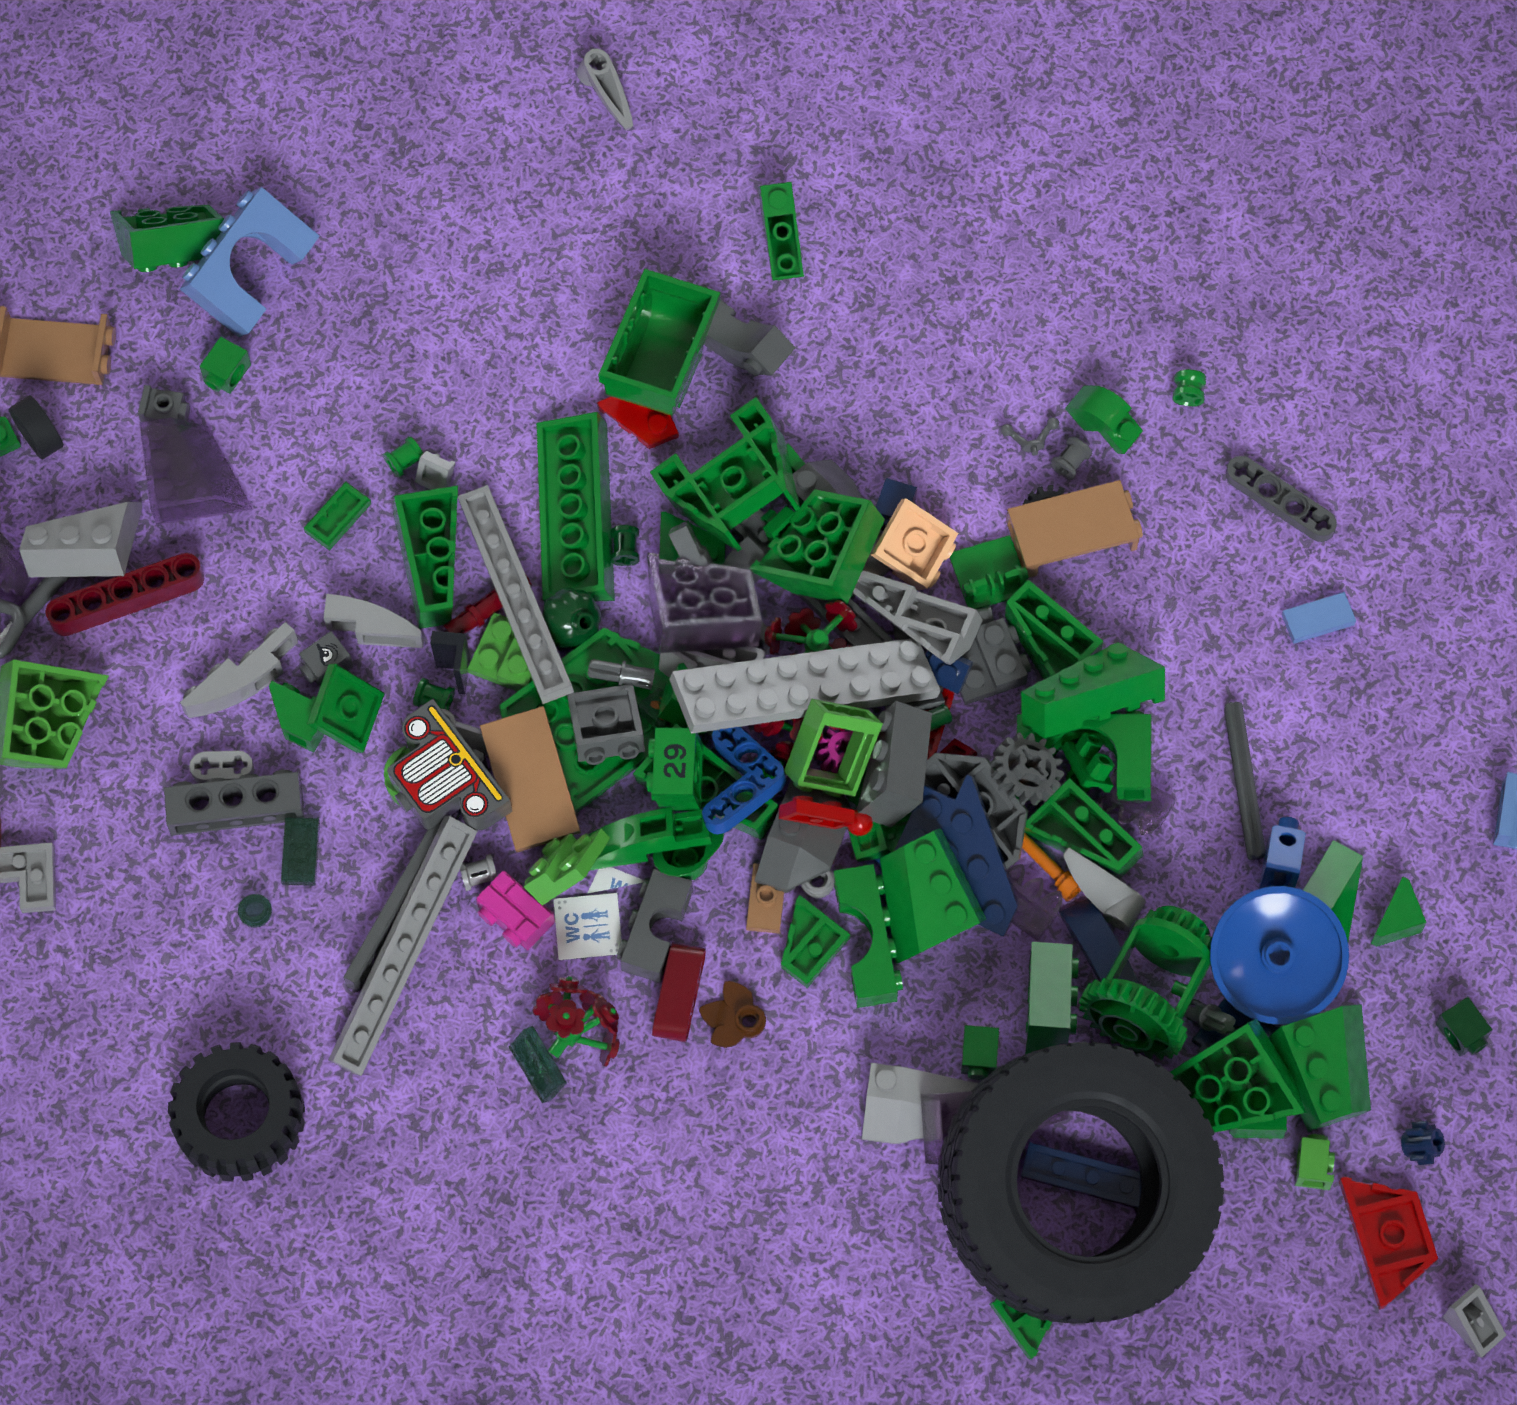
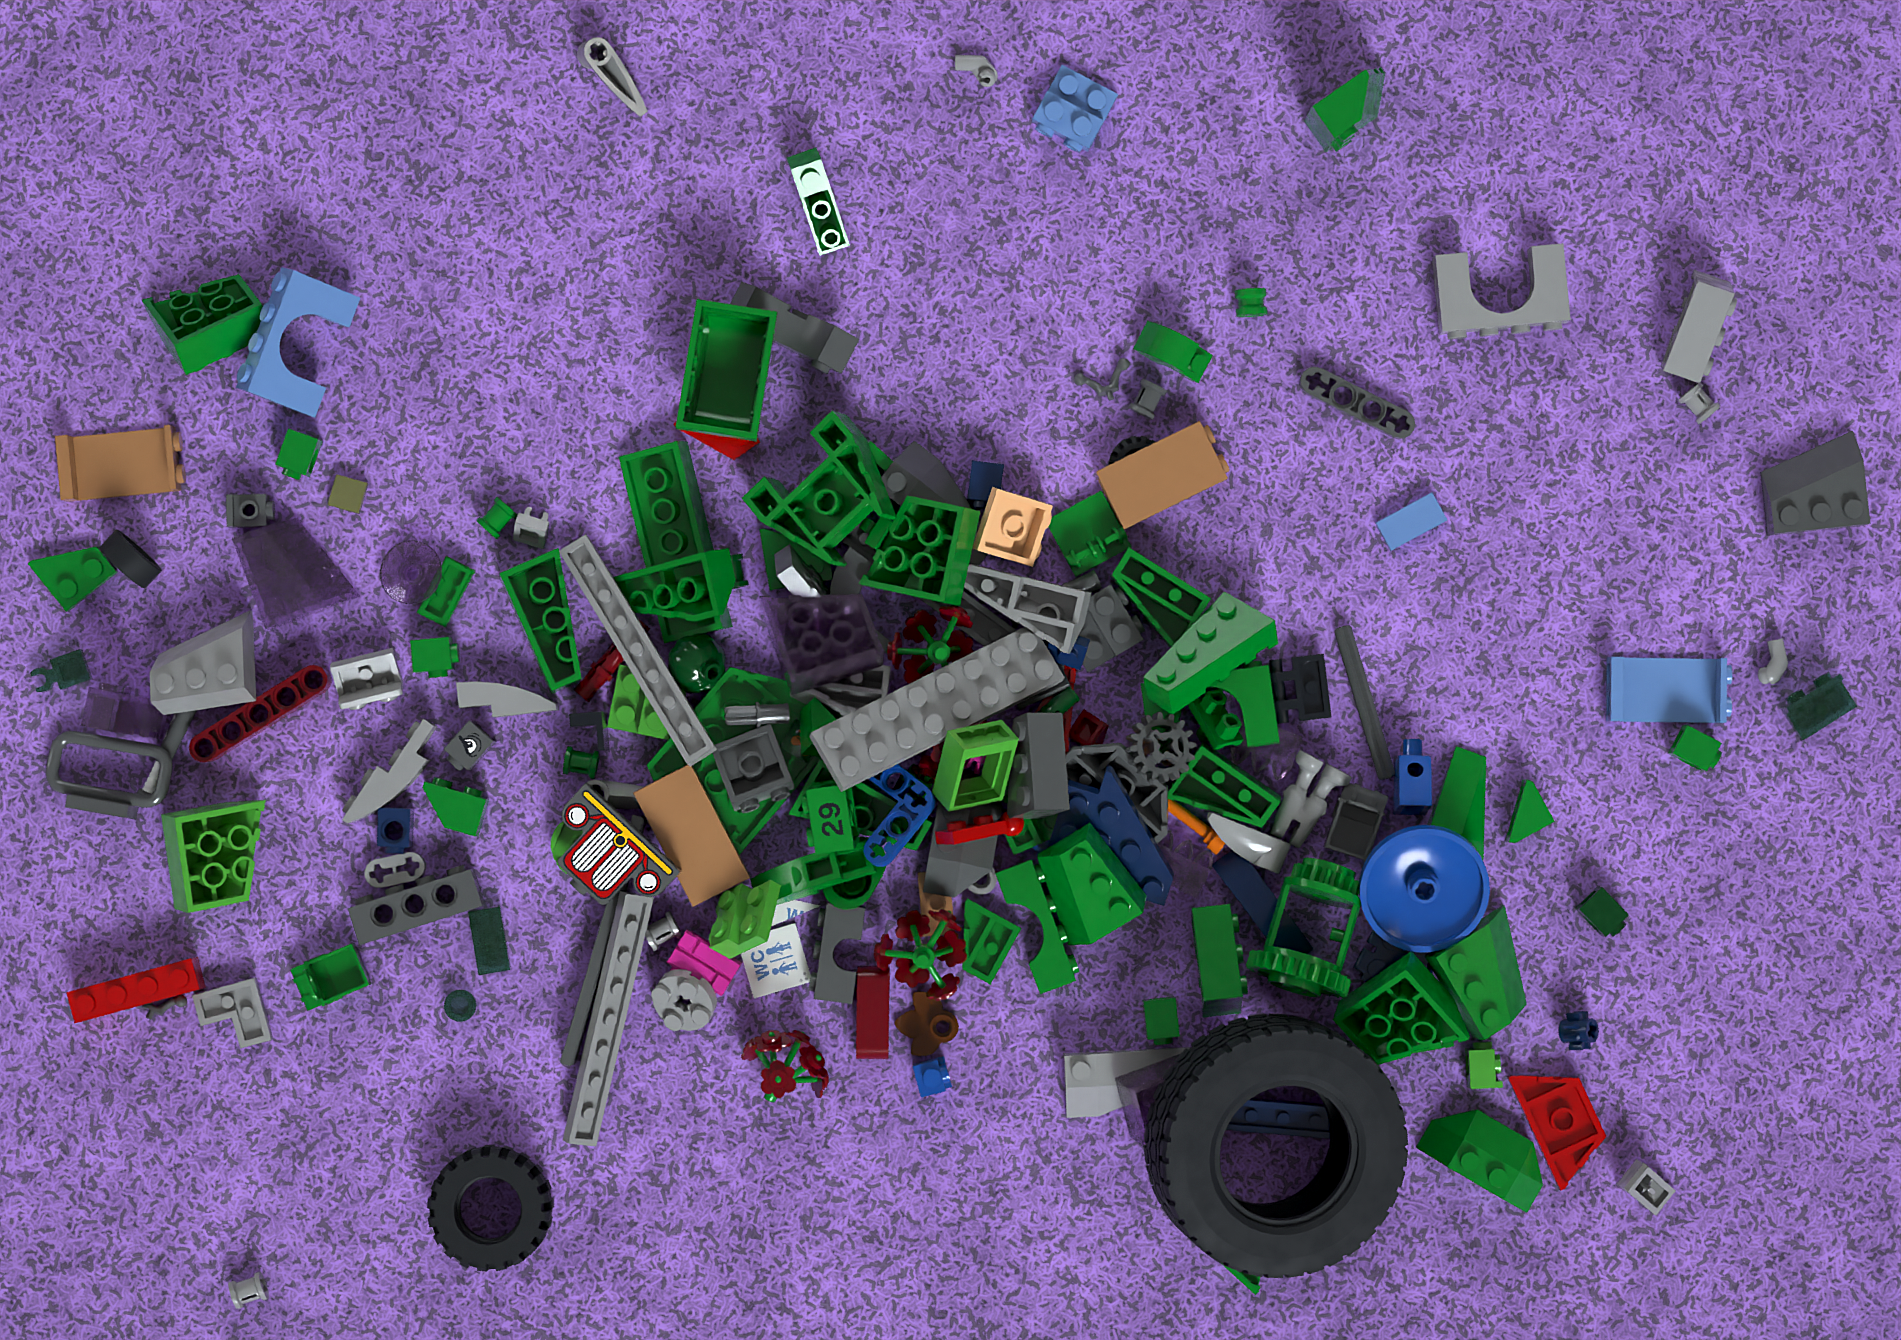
camera: 15 degrees left, 20 degrees up
green tile [307,664,385,753] -> none
plate [509,1026,567,1103] -> none
dark grey axle [1184,999,1236,1034] -> none
none -> green piece [290,943,372,1011]
none -> olive tile [327,474,368,514]
none -> light grey bracket [330,648,403,710]
none -> dark blue brick [377,808,414,854]
none -> clear purple dish [380,540,442,604]
none -> green brick [410,637,460,678]
none -> green wedge [613,548,736,622]
none -> light grey plate [651,969,717,1031]
none -> dark red plant [874,909,967,1001]
none -> blue brick [913,1056,952,1098]
none -> light grey arm [955,55,998,87]
none -> medium blue plate [1032,65,1118,153]
none -> black plate [1269,654,1332,724]
none -> light grey piece [1270,750,1352,849]
none -> green wedge [1304,67,1386,152]
none -> dark grey piece [1323,783,1388,861]
none -> green wedge [1415,1109,1543,1213]
none -> light grey arch [1432,243,1571,340]

